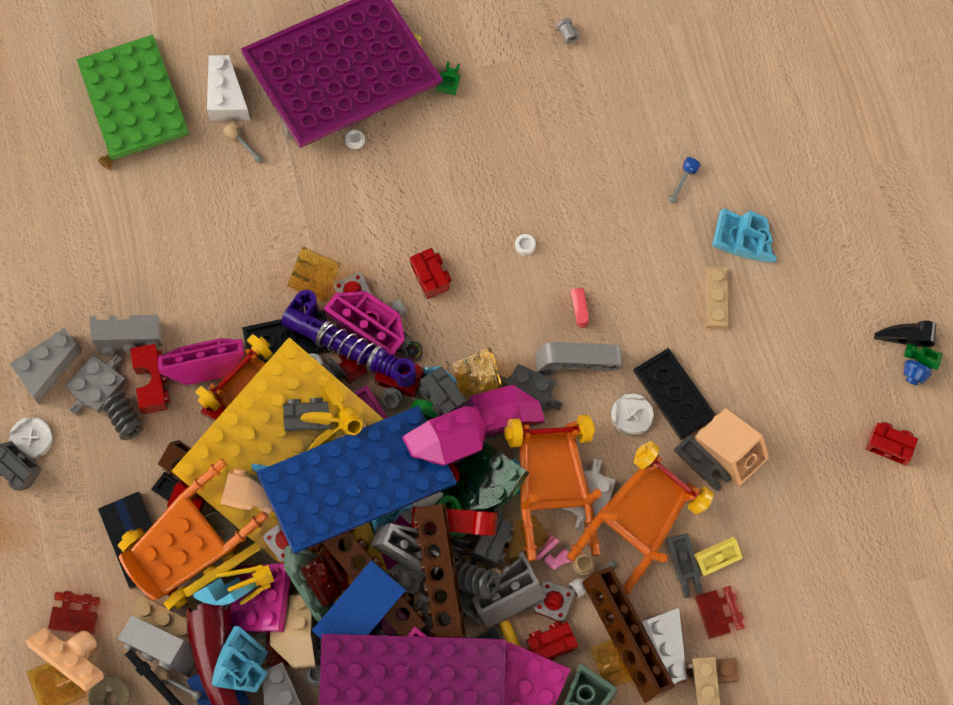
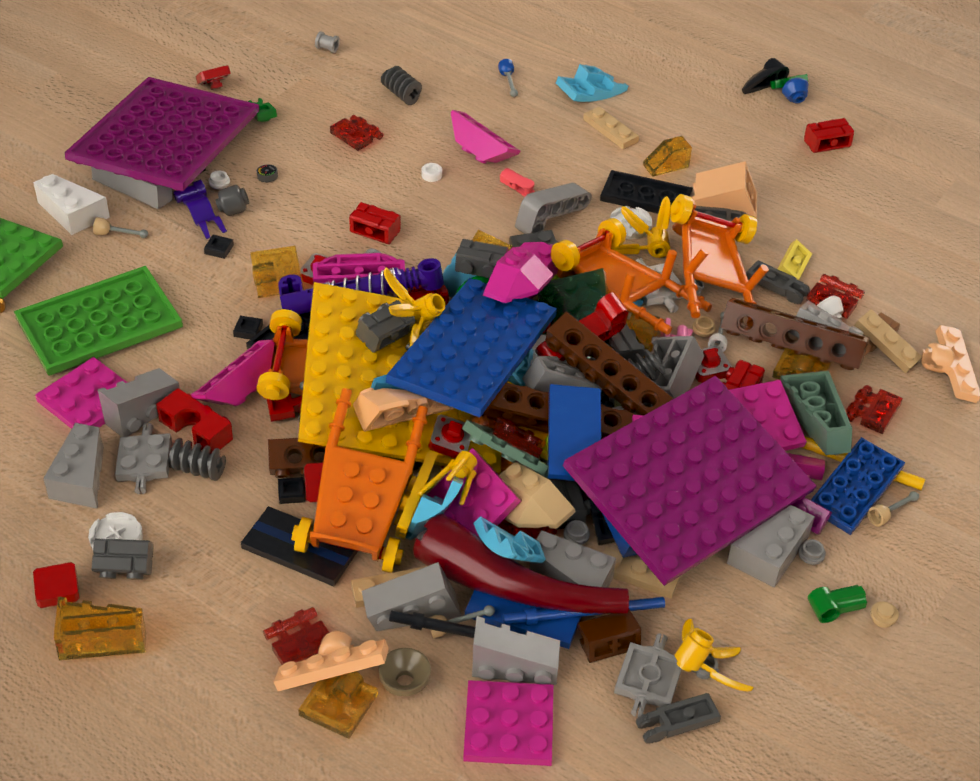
camera: 40 degrees left, 25 degrees down
none -> bright green plate [14,266,183,376]
none -> dark pink plate [35,357,128,429]
none -> dark purple flag [173,179,227,239]
none -> red piece [195,65,231,90]
none -> black tile [204,235,234,259]
none -> dark grey head [215,185,250,216]
none -> black tile [233,315,263,339]
none -> tile [256,164,278,183]
none -> clear red plate [330,115,384,151]
none -> dark grey piece [381,66,422,105]
none -> dark pink wedge [451,110,520,164]
none -> yellow plant [613,196,671,258]
none -> clear yellow slope [643,136,692,177]
none -> white cone [817,296,844,319]

